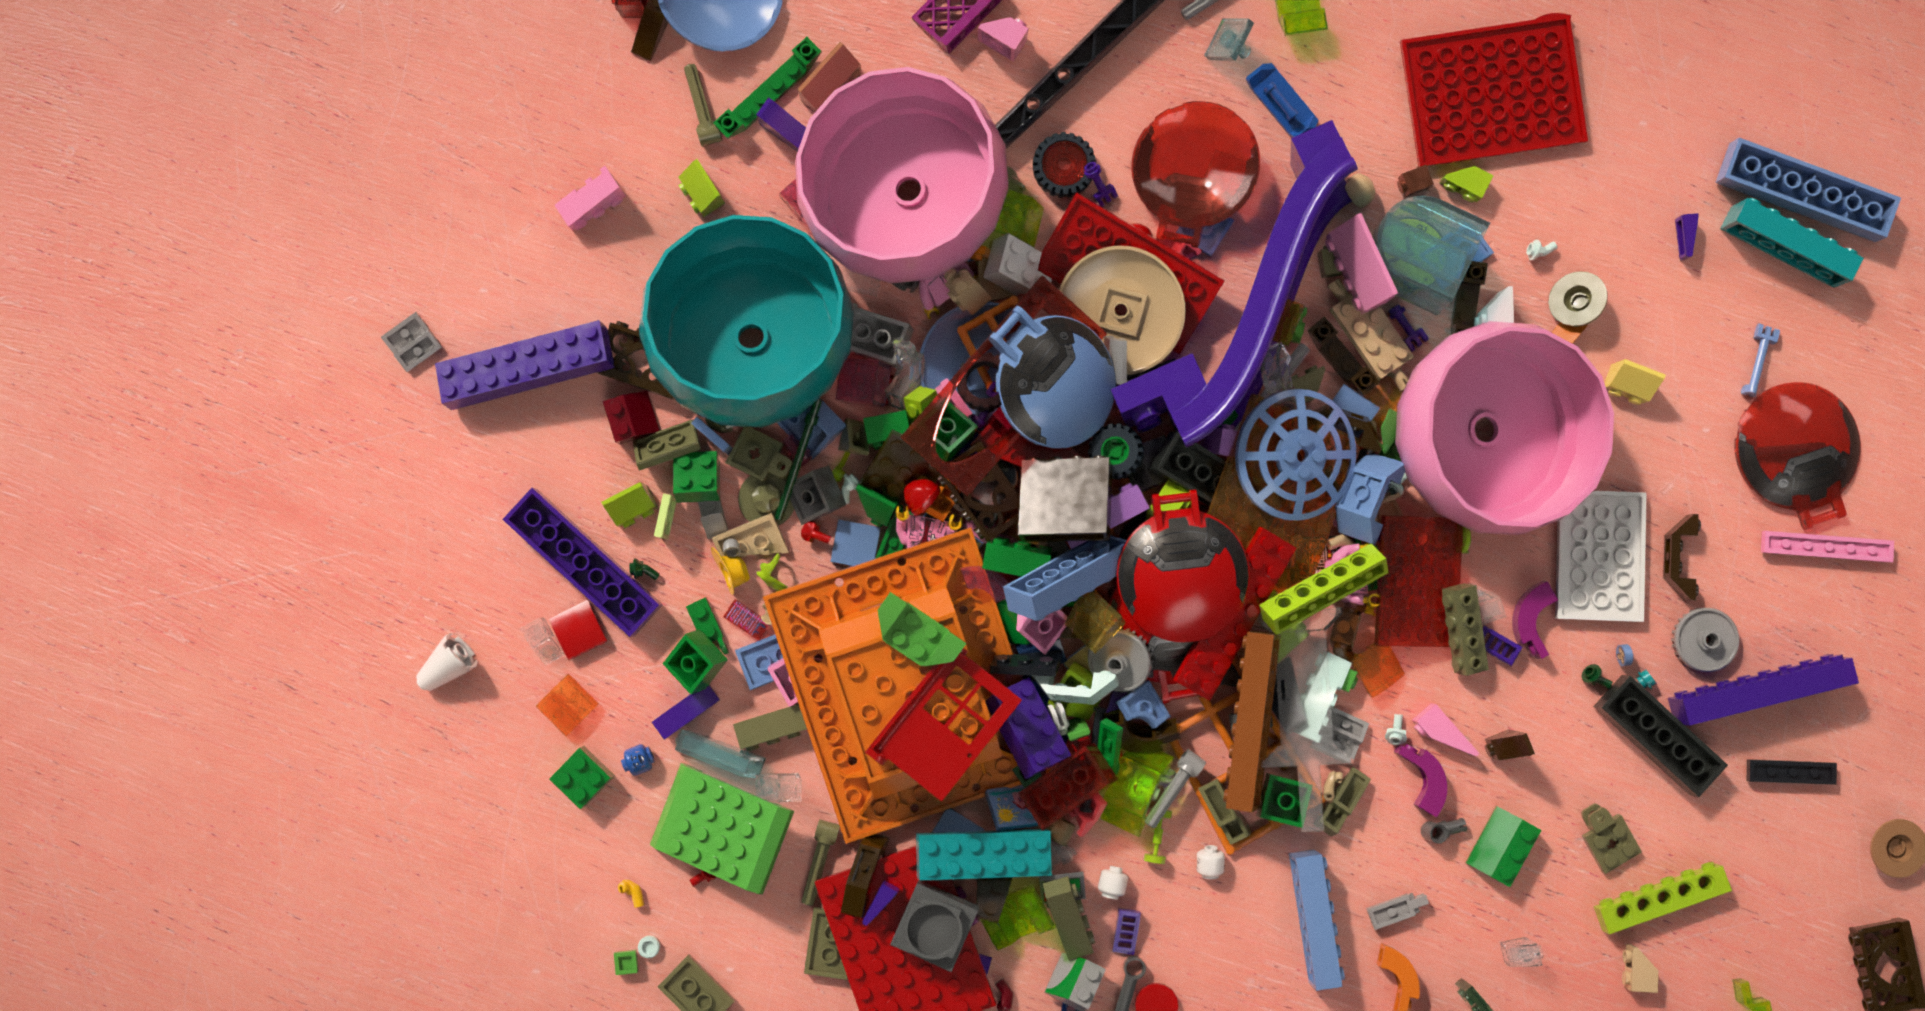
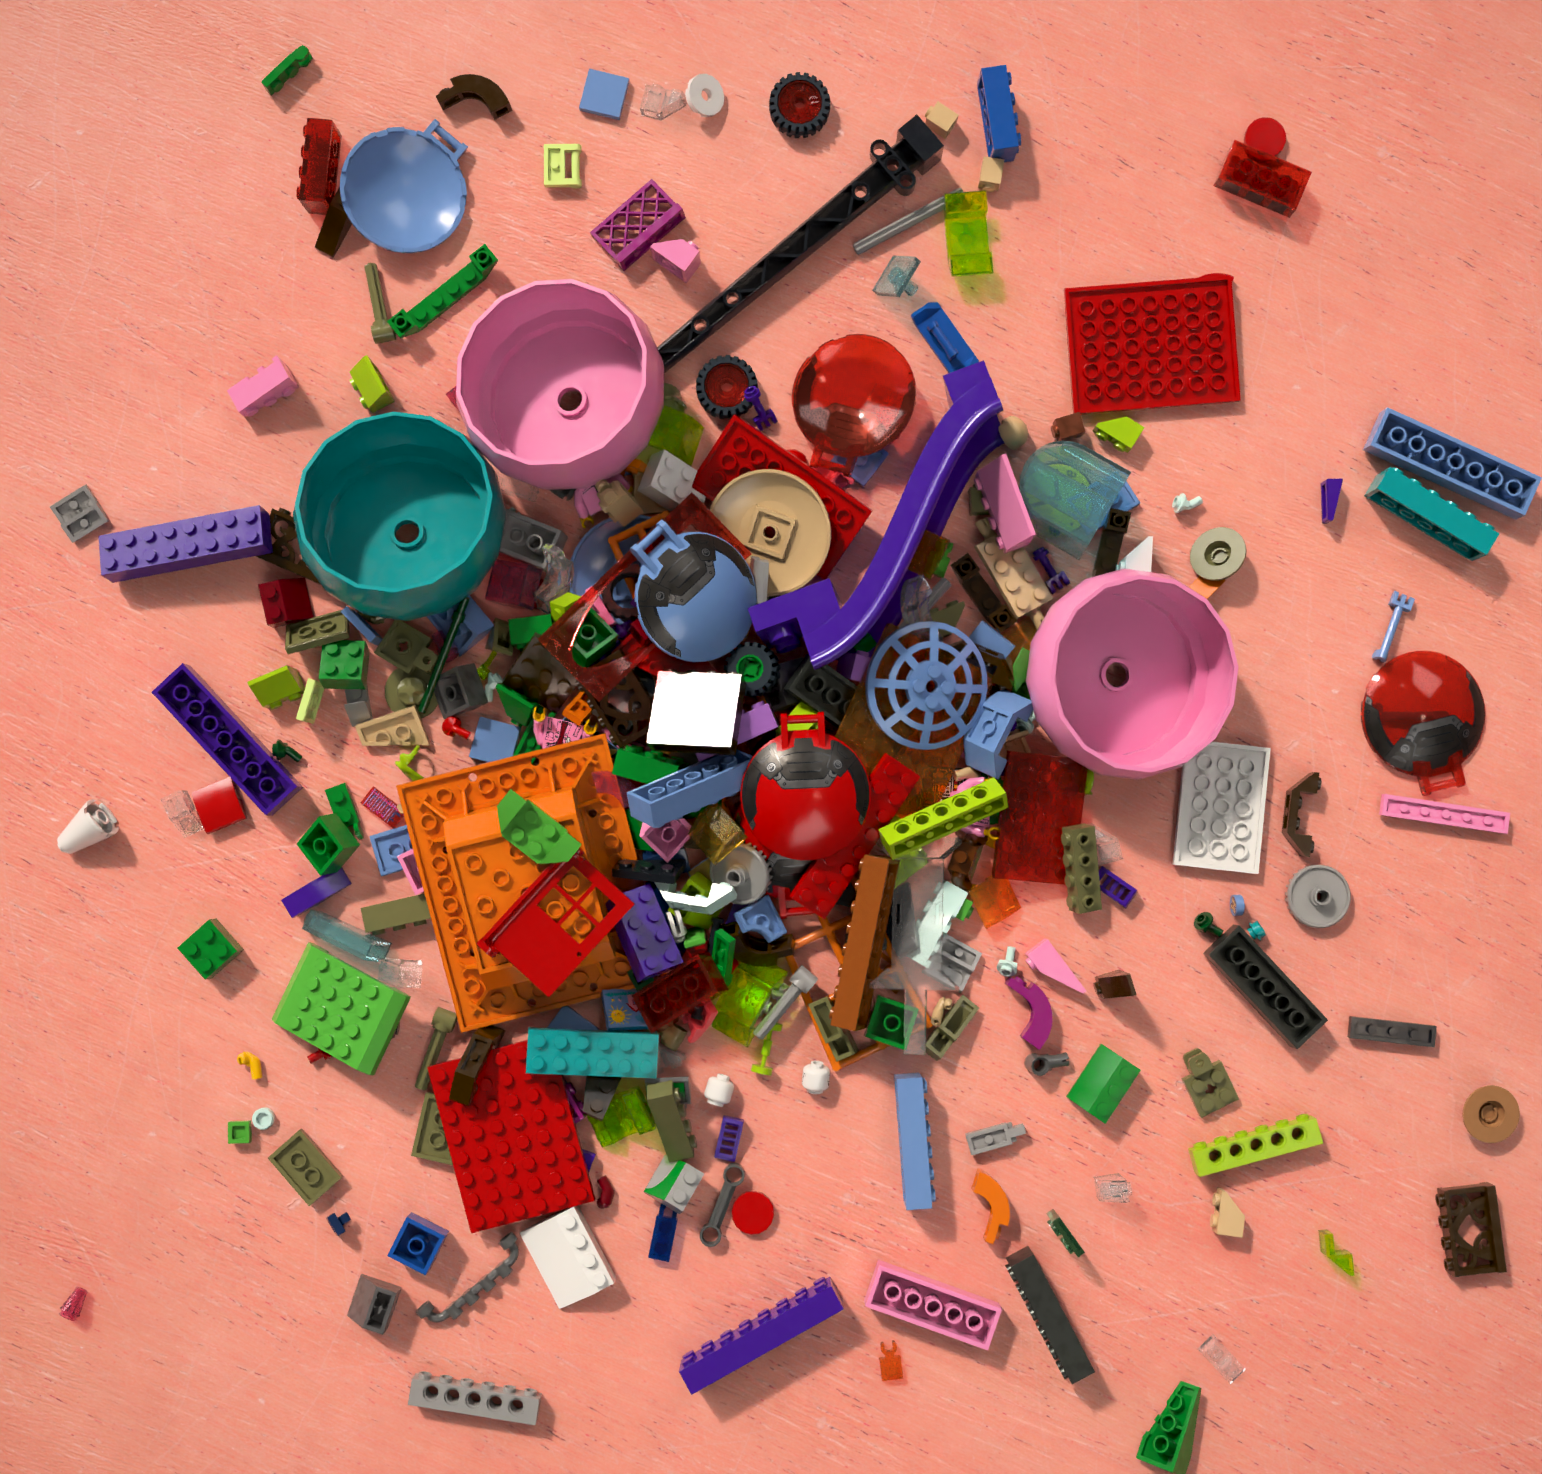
camera: 10 degrees right, 0 degrees up
clear orange slope [536,673,599,737] -> none
blue head [621,744,655,776] -> none
yellow piece [711,547,750,595] -> none
light grey hinge [723,539,741,557] -> none
dark purple slope [756,98,806,152] -> none
nougat slope [797,42,862,113] -> none
dark purple slope [862,881,899,926] -> none
dark grey container [890,880,979,972] -> none
red hat [904,479,941,516] -> none
magenta arch [1512,581,1558,659] -> none
light yellow slope [1604,359,1666,405] -> none
dark purple brick [1668,654,1859,726] -> none

